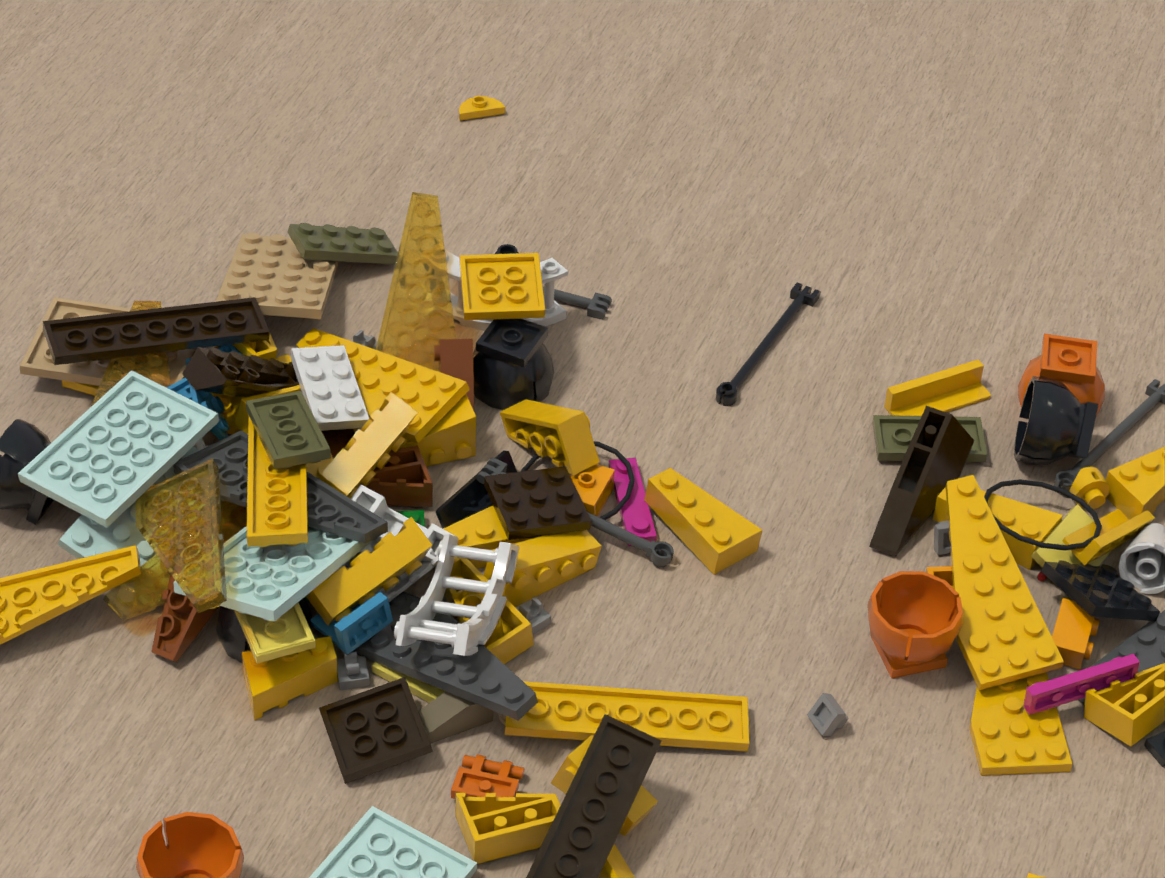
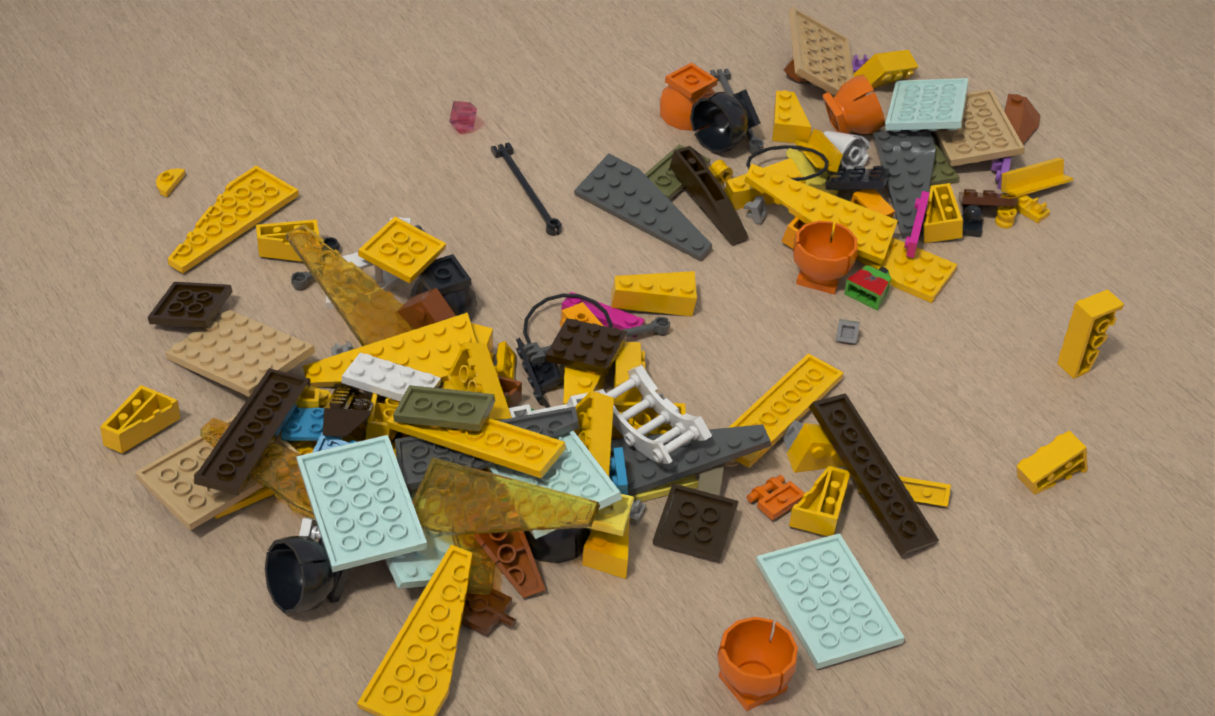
camera: 55 degrees left, 0 degrees up
olive plate [288,223,400,265] -> none
yellow wedge [500,399,600,476] -> none
yellow panel [884,359,991,416] -> none
yellow piece [1069,467,1110,509] -> none
none -> yellow wedge [100,385,180,453]
none -> dark brown plate [147,282,233,328]
none -> yellow wing [168,165,299,274]
none -> yellow wedge [256,219,322,264]
none -> clear pink brick [449,101,477,131]
none -> reddish brown plate [461,578,517,636]
none -> yellow plate [494,341,516,380]
none -> dark grey wing [574,153,712,262]
none -> yellow wheel [711,160,733,183]
none -> torso [844,266,892,310]

